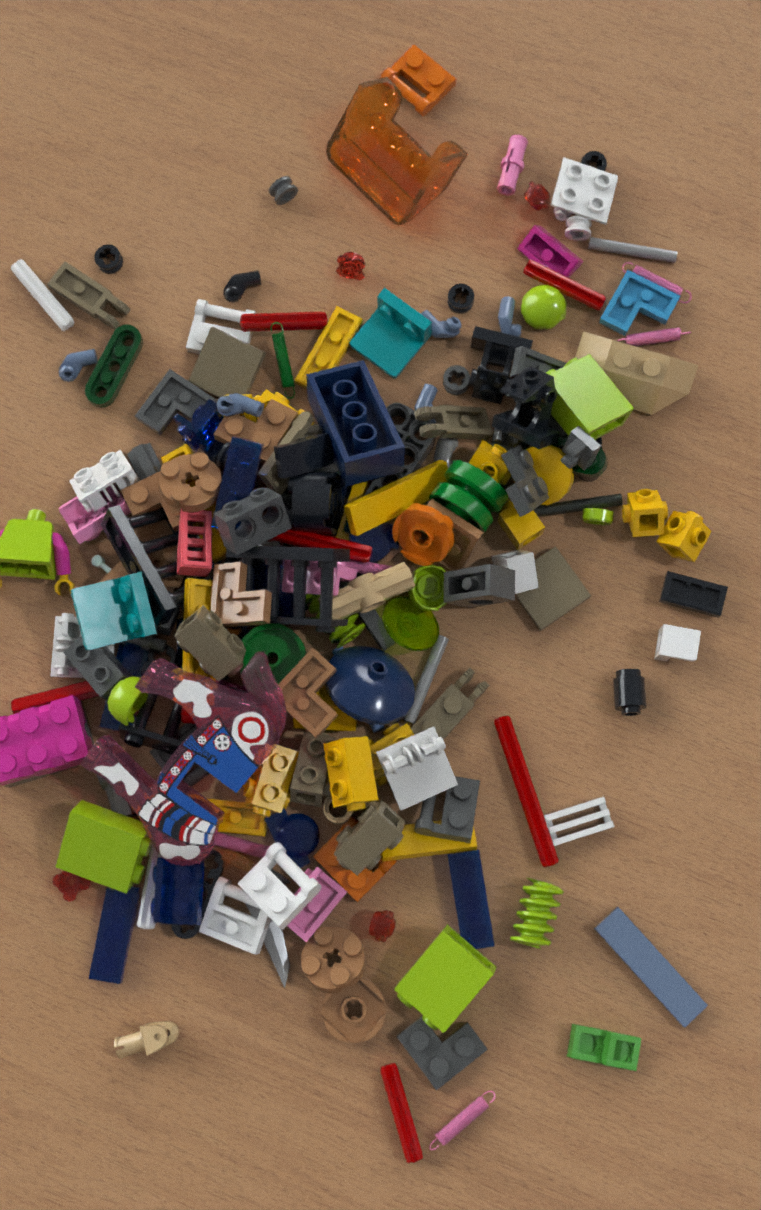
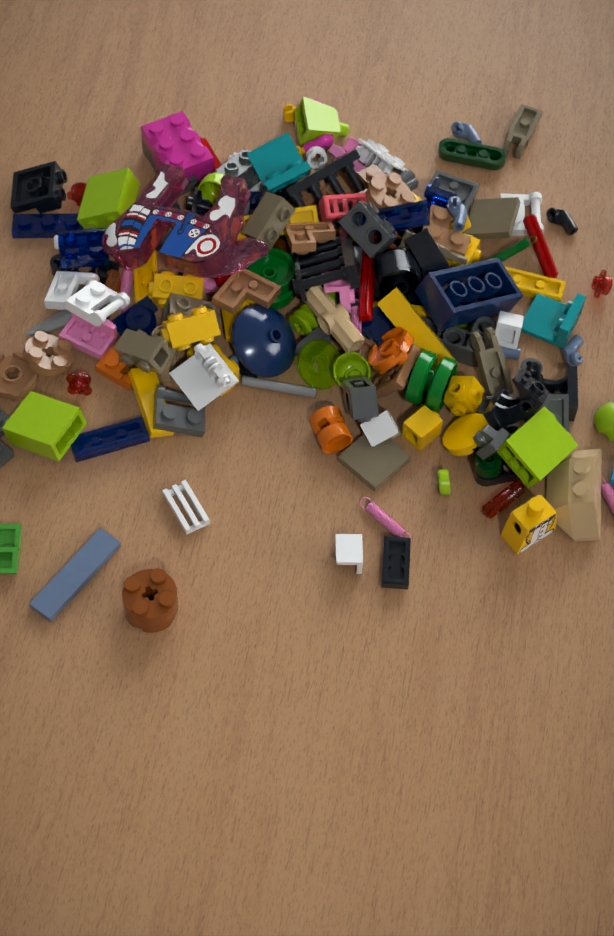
camera: 70 degrees right, 20 degrees down
white axle [11,260,74,331] -> none
black bush [94,244,123,274] -> none
dark tan hinge [411,668,490,740] -> none
light grey arm [434,438,458,468] -> none
black bush [447,283,474,314] -> none
red axle [494,715,559,868] -> none
sand blue arm [498,297,522,337] -> none
dark grey plate [501,444,549,517] -> none
lime piece [510,877,564,949] -> none
pearl dark grey bar [534,493,623,517] -> none
black brick [613,669,647,716] -> none
yellow brick [622,489,668,537] -> none
yellow brick [656,511,712,562] -> none
none -> black plate [10,161,68,214]
none -> dark orange brick [122,568,178,633]
none -> white bush [306,146,328,170]
none -> orange wheel [309,405,353,454]
none -> bright pink piece [360,497,411,538]
none -> clear red axle [481,480,525,519]
none -> white panel [495,311,524,350]
none -> yellow torso [501,495,557,555]

